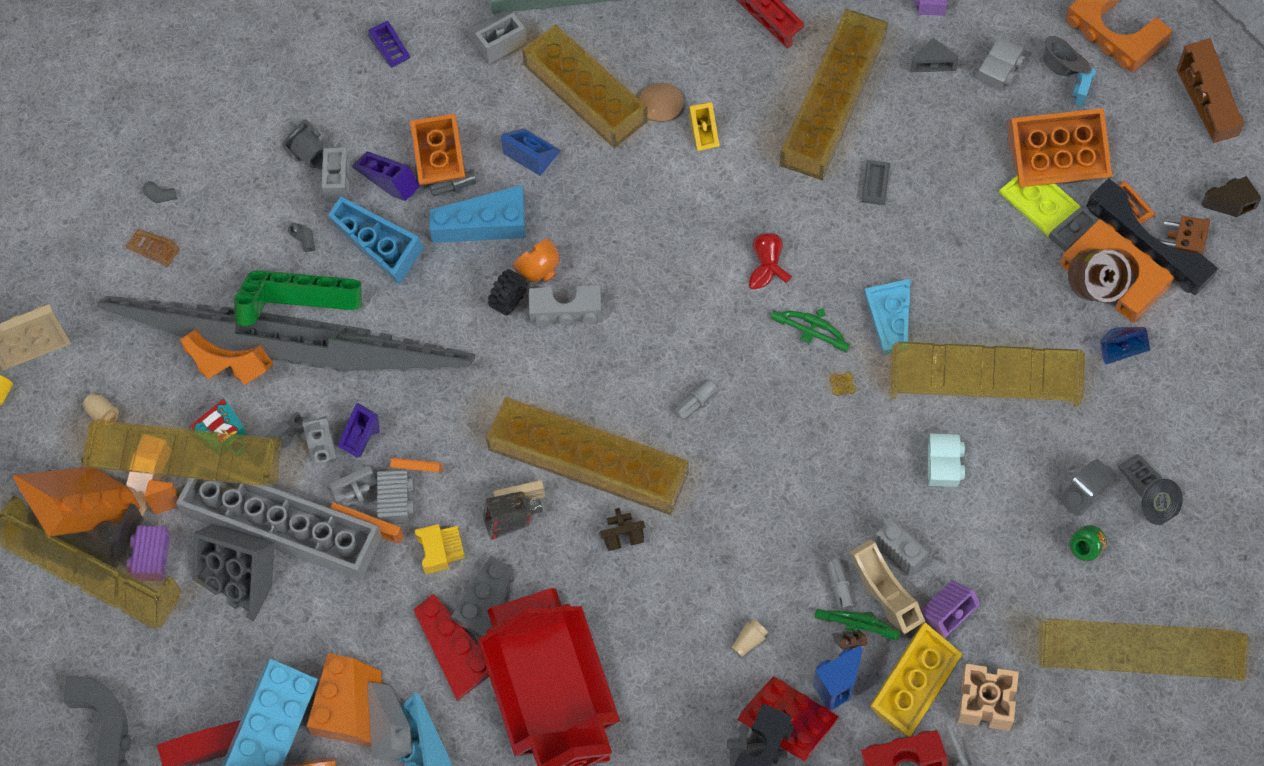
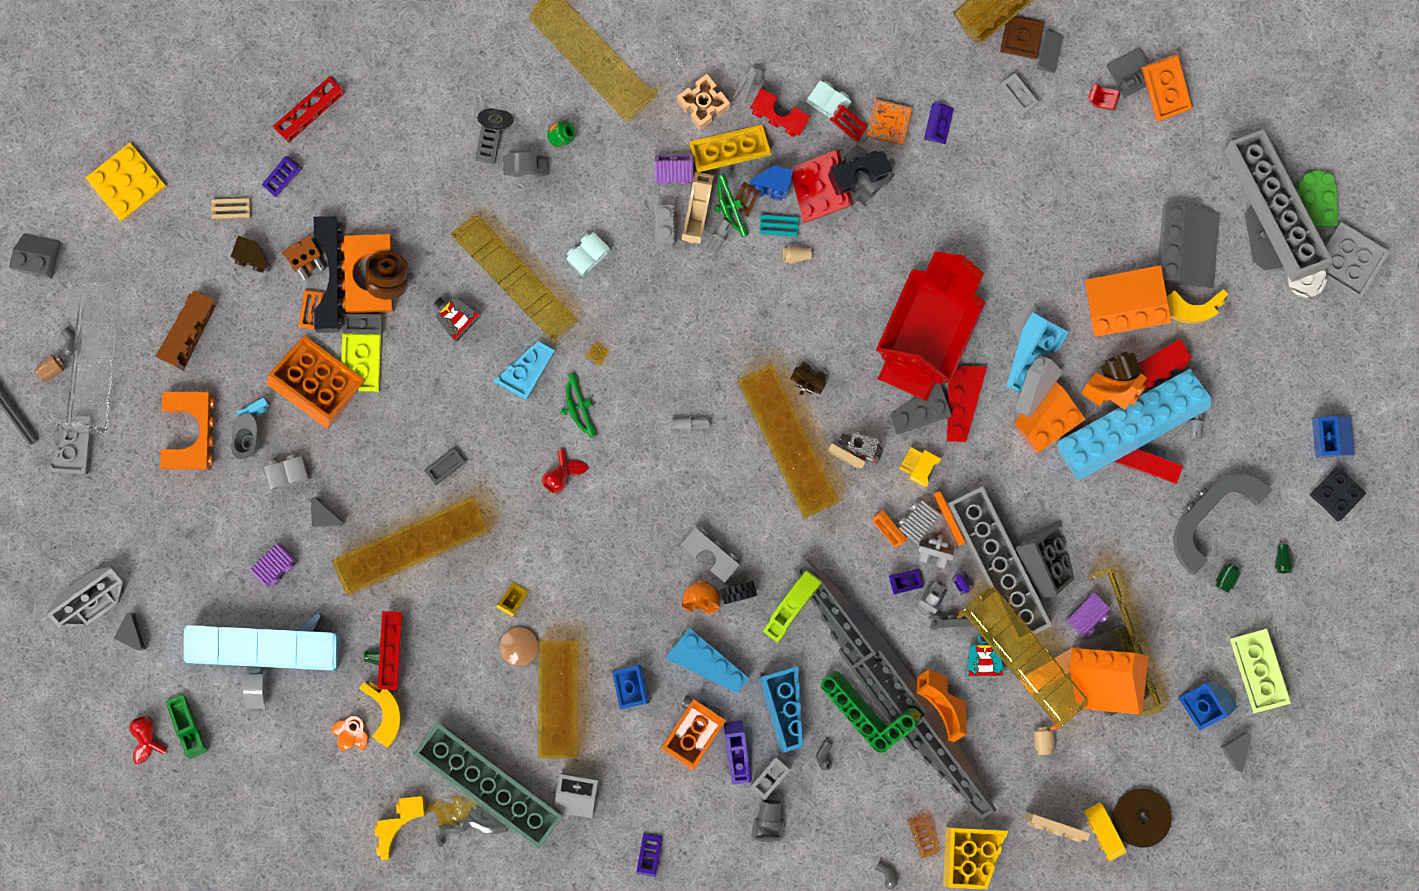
camera: 145 degrees left, 20 degrees up
orange slope [144,480,179,515] -> none
clear blue slope [1100,327,1150,364] -> none
none -> torso [433,297,481,343]
none -> teal tile [759,215,799,237]
none -> lime slope [763,570,823,643]
none -> yellow wedge [943,827,1008,889]
none -> dark purple slope [952,571,974,595]
none -> dark green brick [1215,563,1241,593]

